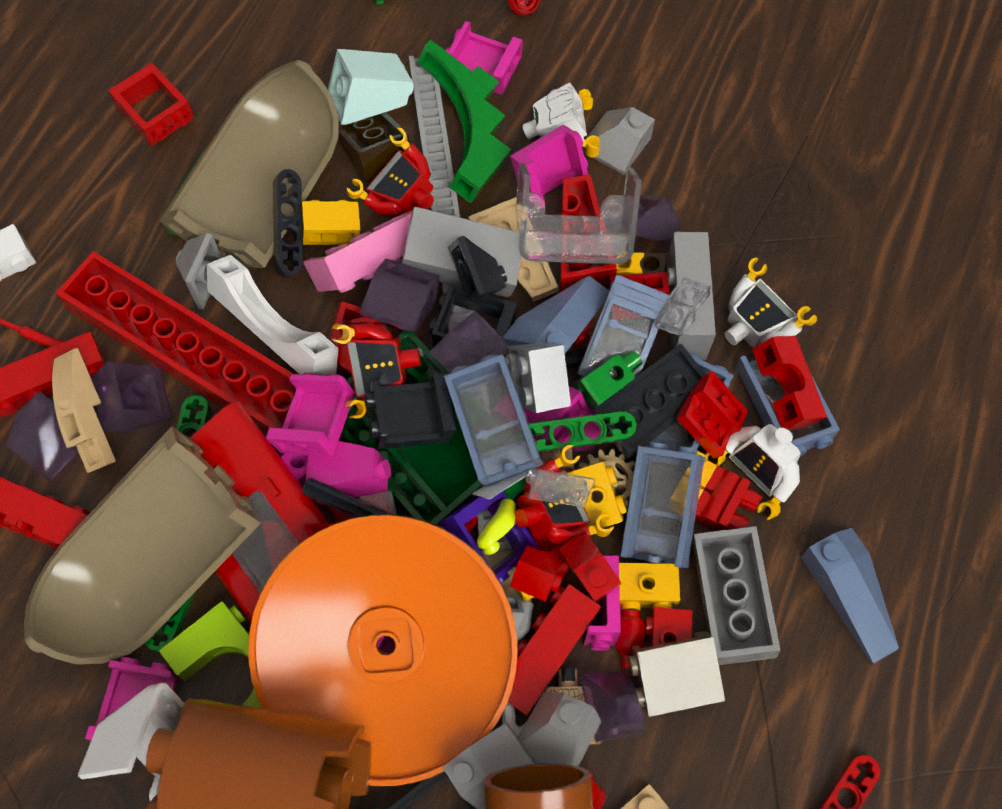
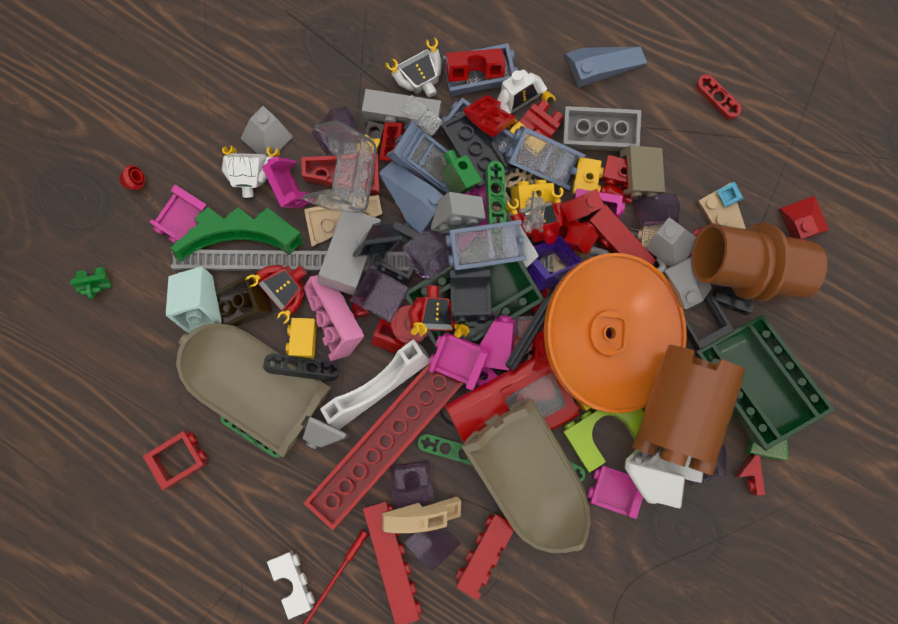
camera: 80 degrees left, 15 degrees up
neon yellow arm [477,499,516,555] -> none

